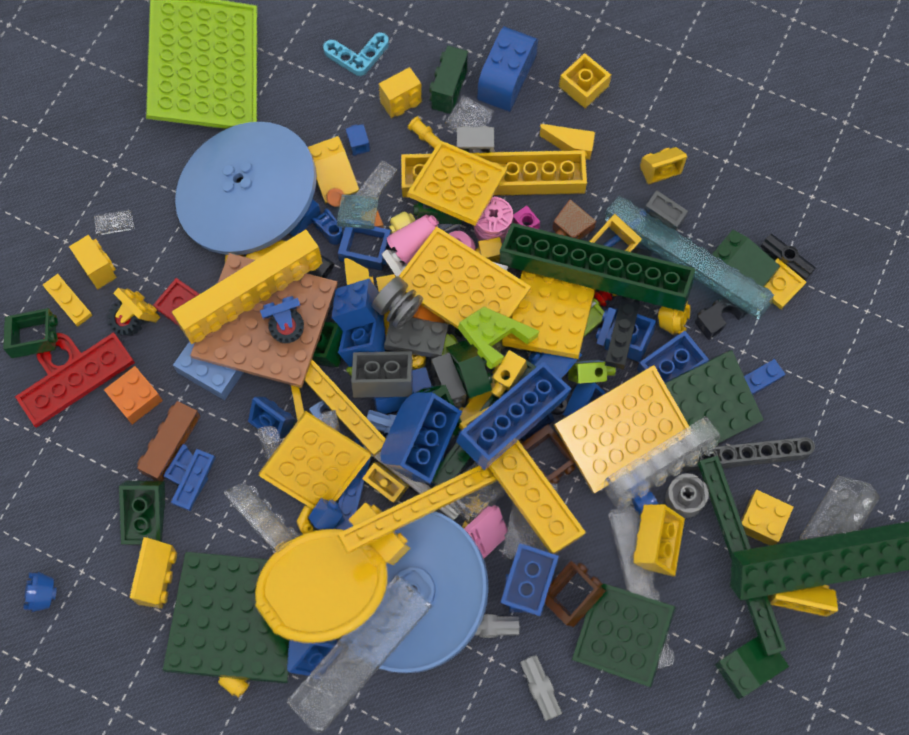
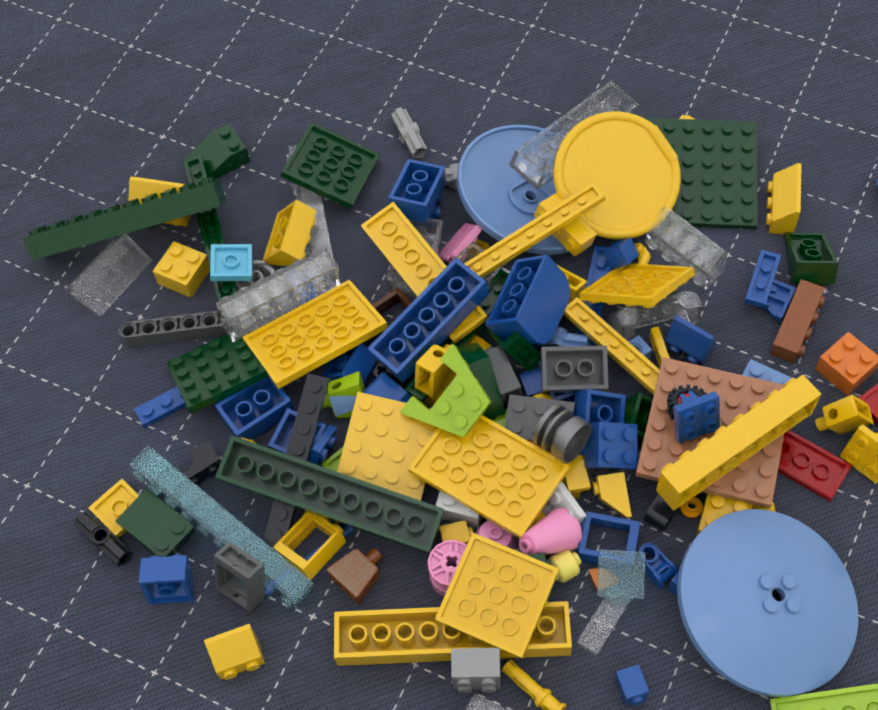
camera: 175 degrees left, 10 degrees down
yellow slope [308,136,359,204] -> none
orange tile [326,188,345,207] -> none
dark pink brick [512,206,540,229] -> none
yellow slope [540,124,595,160] -> none
reddish brown window [544,561,606,628] -> none
none -> blue slope [138,554,194,604]
none -> medium azure plate [210,244,252,281]
none -> yellow torso [815,395,874,434]

